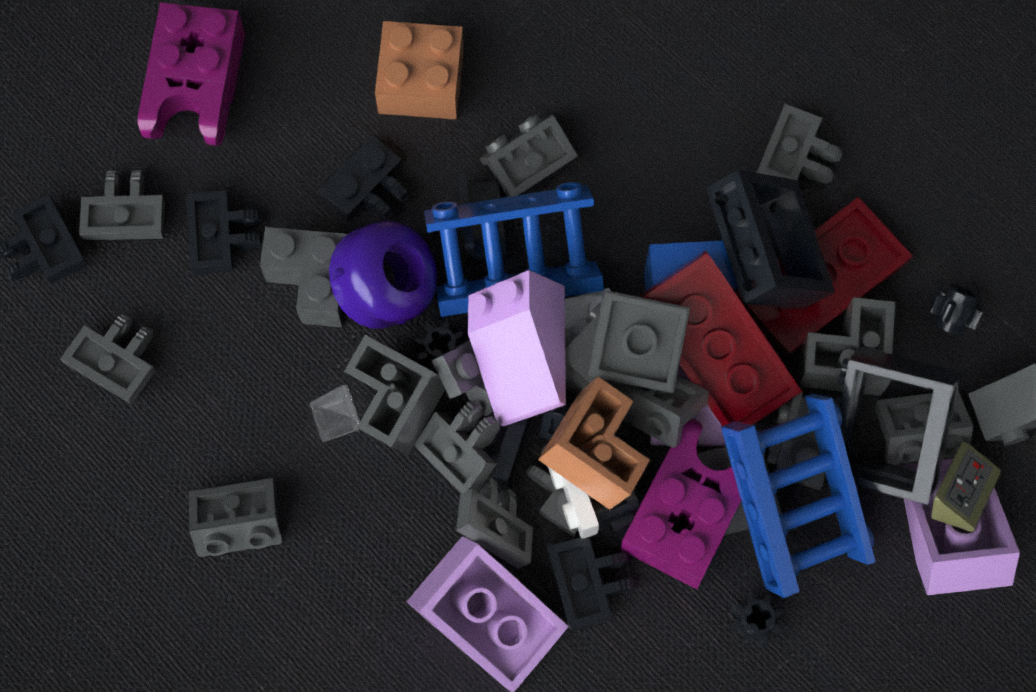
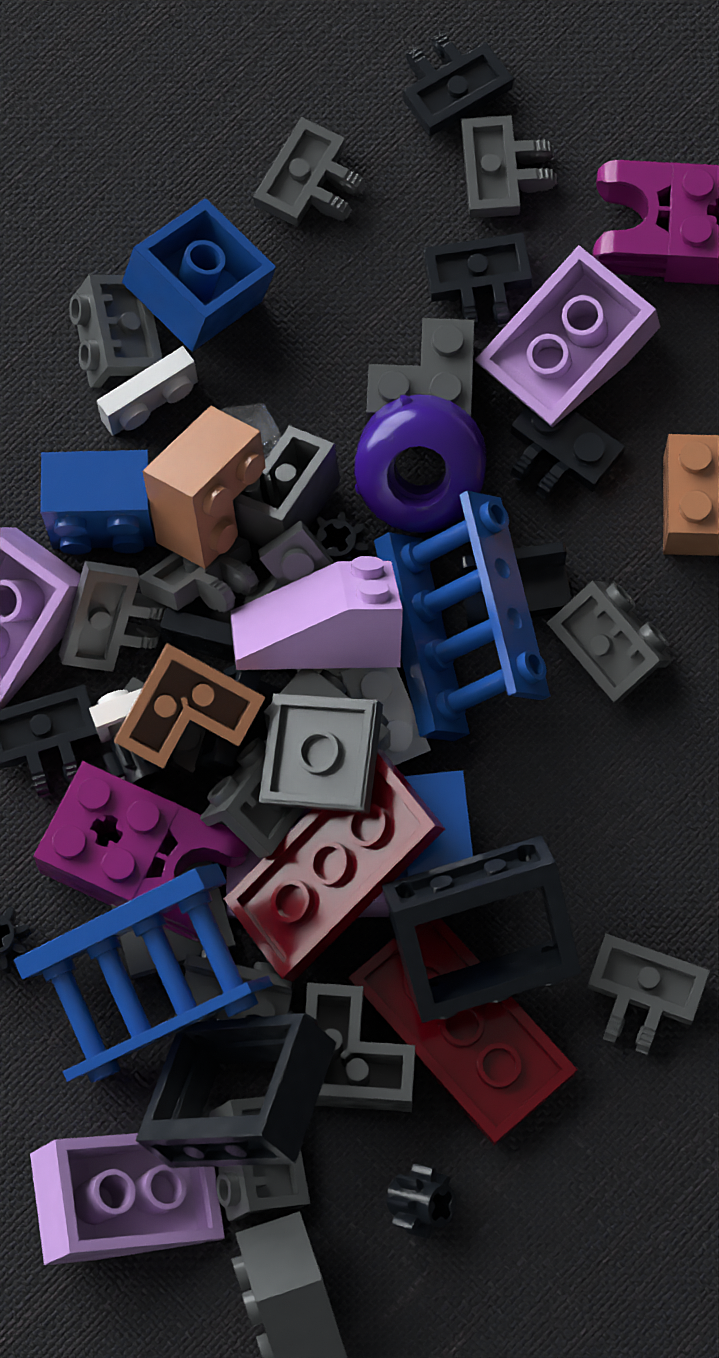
camera: 90 degrees right, 0 degrees up
slope [931,442,1001,533] -> none
none -> blue brick [40,450,156,555]
none -> white plate [96,346,198,436]
none -> blue brick [122,198,276,352]
none -> nougat brick [143,406,266,569]
none -> lavender slope [475,245,660,427]

